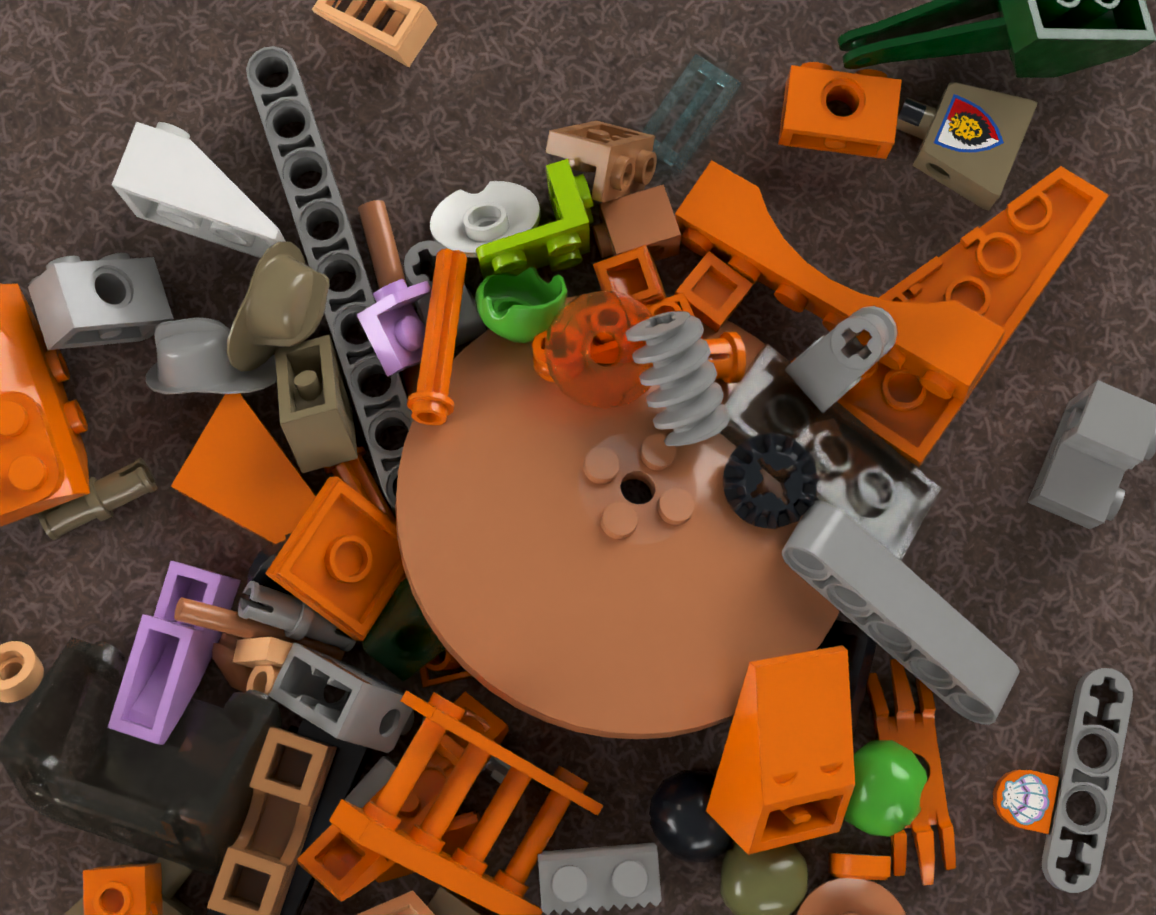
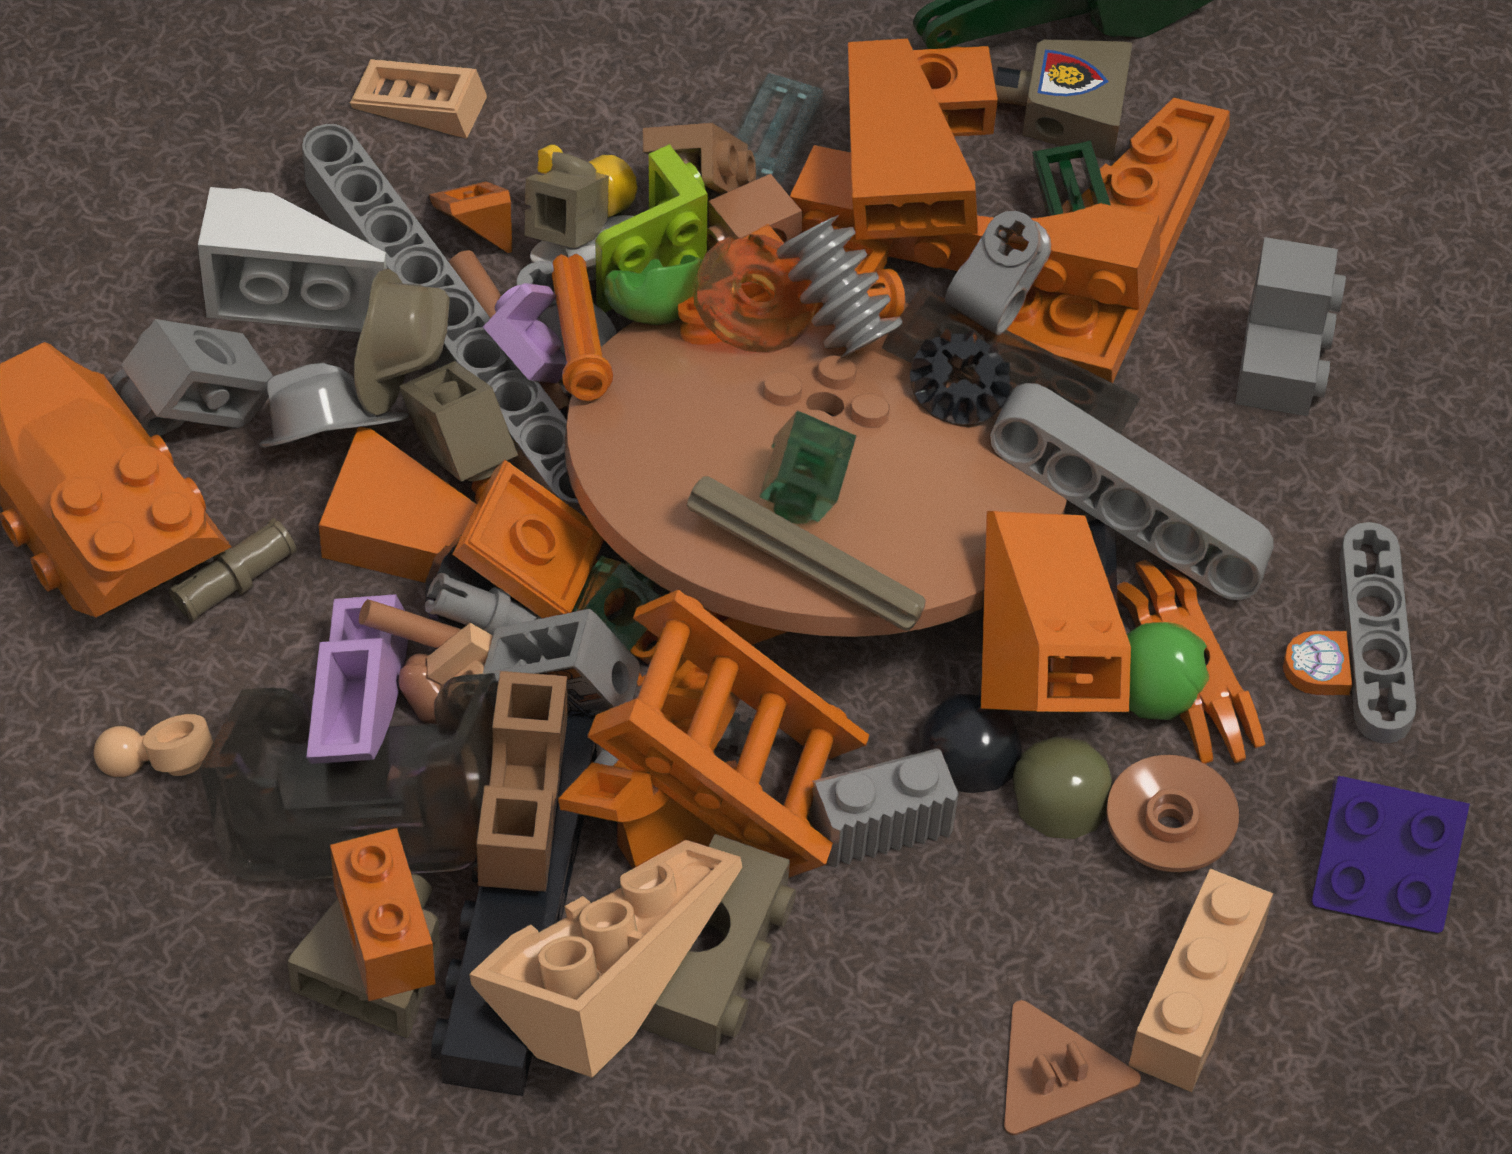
camera: 15 degrees left, 25 degrees down
orange tile [828,852,891,880] -> none
none -> orange slope [429,181,512,253]
none -> dark tan piece [524,145,637,249]
none -> dark tan axle [687,476,926,631]
none -> clear green brick [759,410,856,524]
none -> orange slope [848,38,978,240]
none -> dark green tile [1032,141,1110,216]

